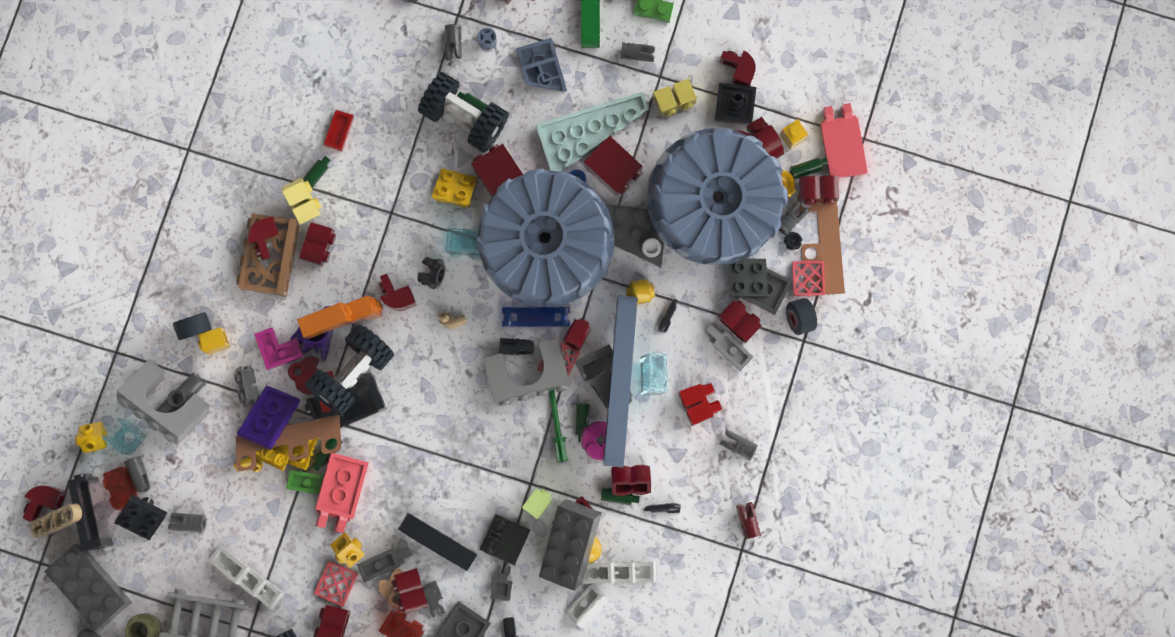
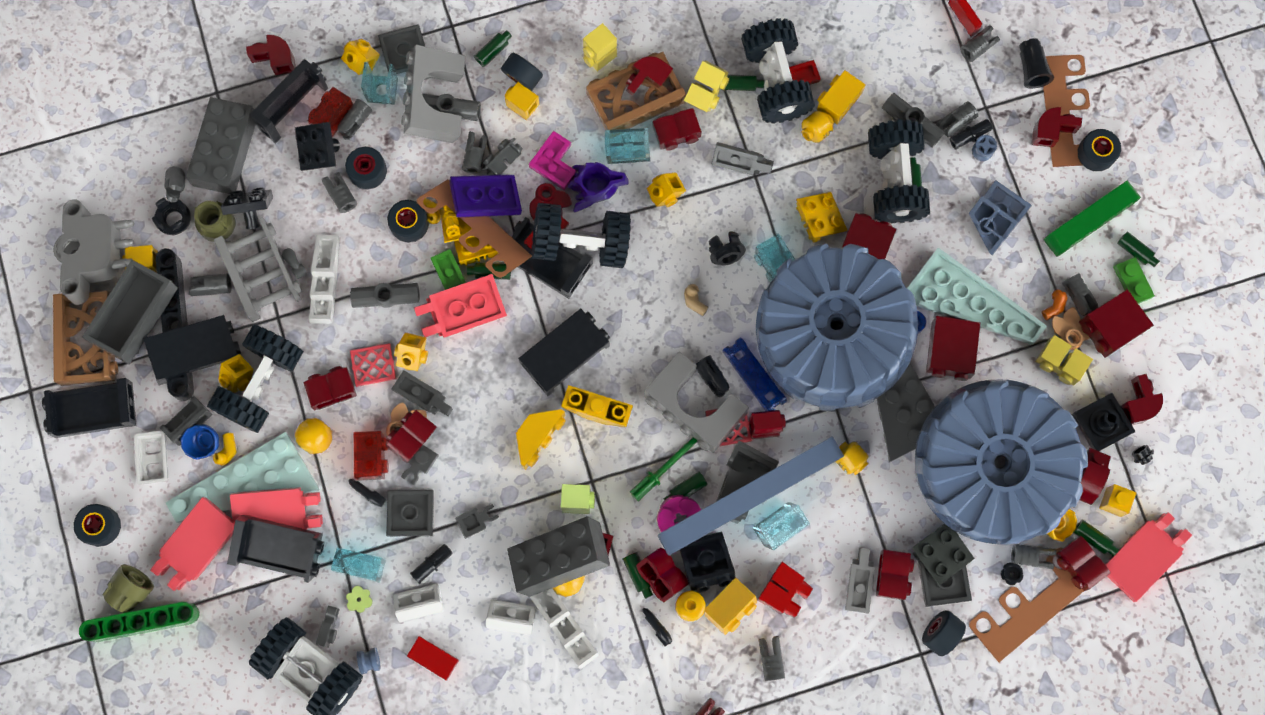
camera: 55 degrees right, 5 degrees down
tan beam [30,503,82,538] -> none
orange arch [297,295,383,339] -> none
dark red brick [379,274,417,311] -> none
black slope [398,513,477,571] -> none
pearl dark grey hinge [479,514,530,566] -> none
white tile [642,238,661,257] -> none
black piece [659,299,678,333] -> none
coral window [792,260,825,297] -> none
none -> black plate [221,187,273,230]
none -> dark grey arm [282,248,307,279]
none -> black wheel [345,146,387,190]
none -> dark grey piece [350,283,420,308]
none -> dark grey tile [378,24,425,76]
none -> black wheel [387,199,429,243]
none -> dark grey hinge [462,131,488,174]
none -> dark green cylinder [474,30,512,67]
none -> yellow slope [516,409,566,470]
none -> black panel [518,308,610,396]
none -> yellow slope [561,385,633,427]
none -> light yellow piece [582,23,617,72]
none -> clear light blue brick [605,128,651,164]
none -> yellow brick [646,172,686,207]
none -> yellow head [675,591,706,622]
none -> black plate [679,531,735,593]
none -> yellow brick [704,578,757,635]
none -> hinge [711,142,774,176]
none -> black plate [741,18,815,124]
none -> yellow head [801,111,834,143]
none -> yellow brick [817,70,866,125]
none -> dark grey piece [882,93,945,148]
none -> black axle [949,119,993,150]
none -> orange arm [1041,289,1068,321]
none -> light nougat plate [1052,307,1090,350]
none -> dark red brick [1079,289,1154,358]
none -> black plate [1132,445,1154,465]

